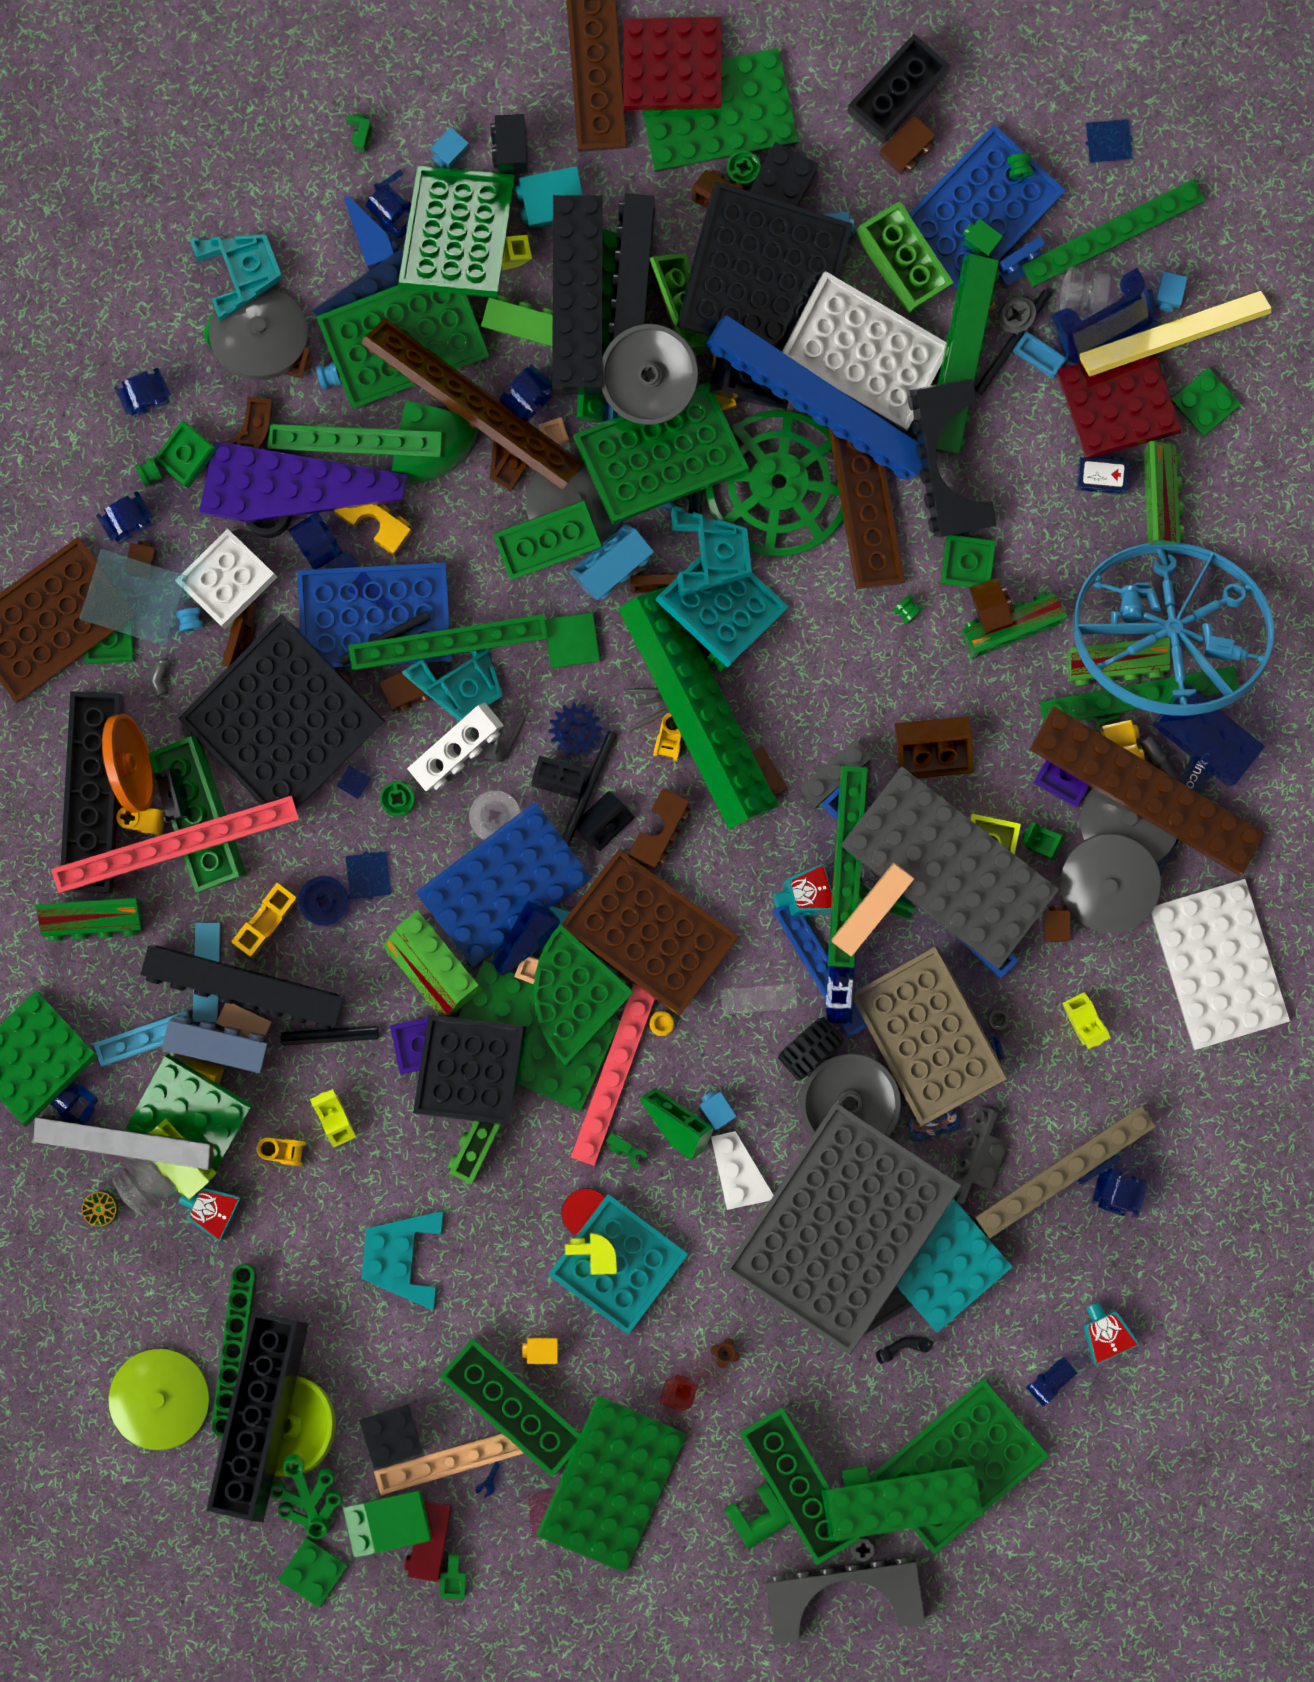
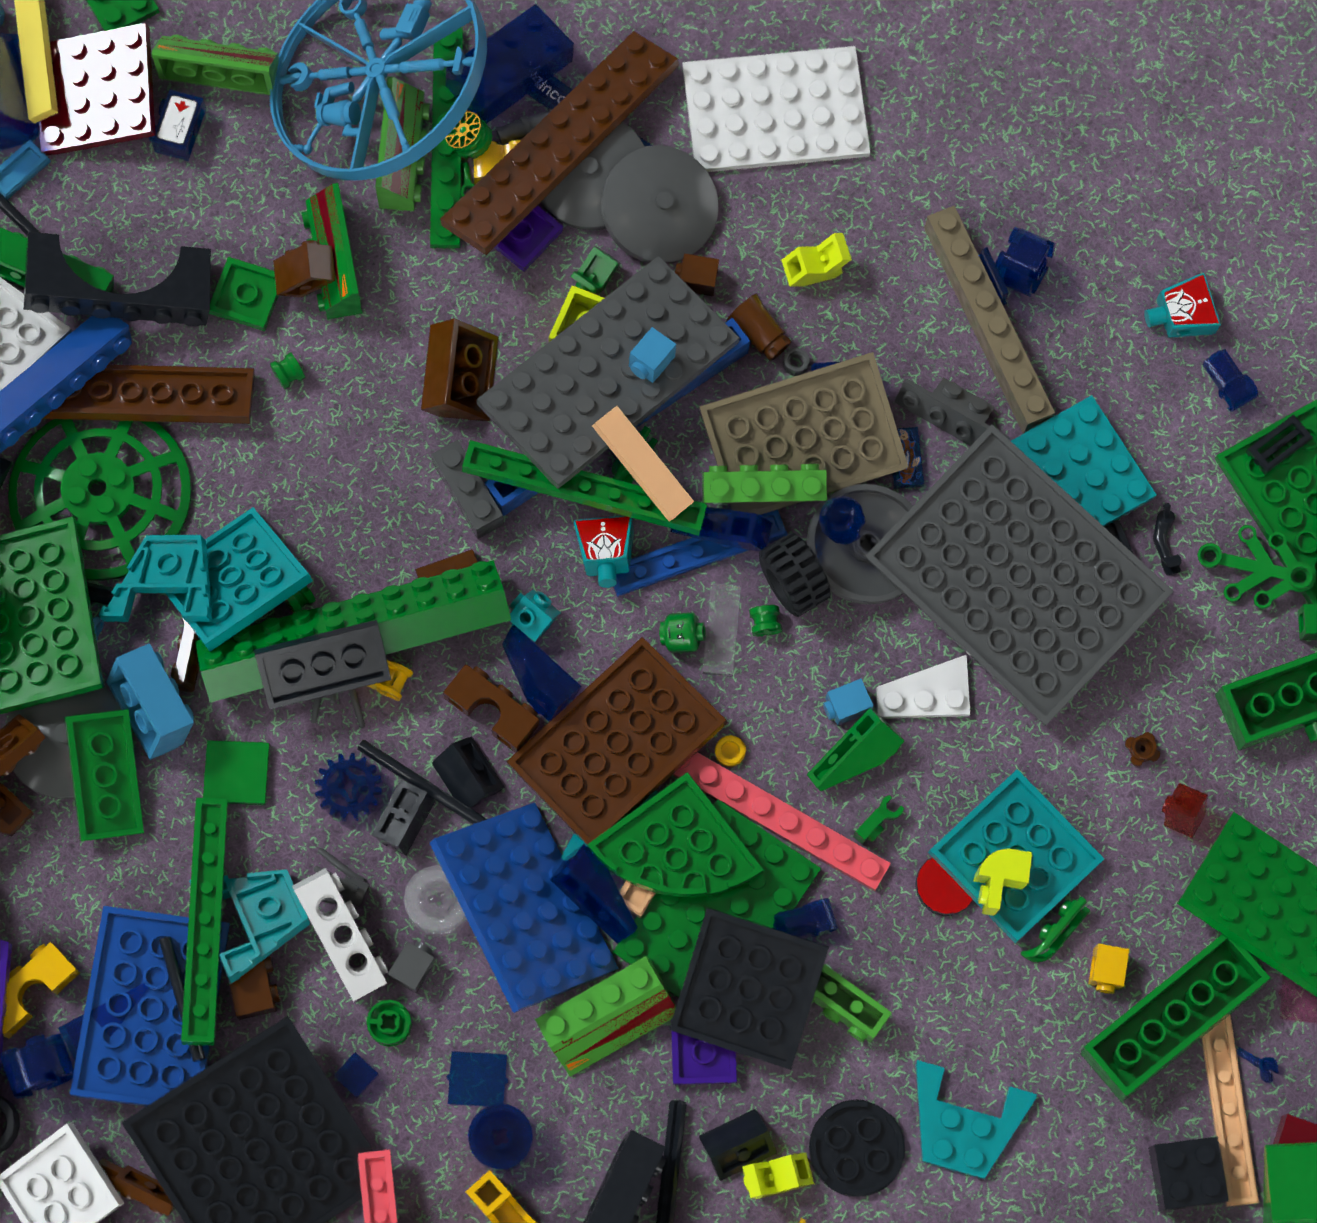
camera: 85 degrees left, 10 degrees down
none -> black plate [254,620,391,710]
none -> dark grey brick [388,941,436,994]
none -> green wheel [445,111,493,159]
none -> clear blue slope [502,625,581,722]
none -> teal brick [509,589,561,642]
none -> dark azure brick [629,327,676,383]
none -> green head [659,612,706,653]
none -> black panel [699,1109,777,1181]
none -> bright green brick [702,464,827,503]
none -> reddish brown plant [726,293,792,361]
none -> green wheel [749,605,782,637]
none -> clear blue piece [773,898,839,937]
none -> black tile [809,1100,905,1197]
none -> clear blue hair [819,495,866,545]
none -> green piece [1021,897,1090,962]
none -> green plant [1197,525,1316,610]
none -> black tile [1246,415,1313,475]

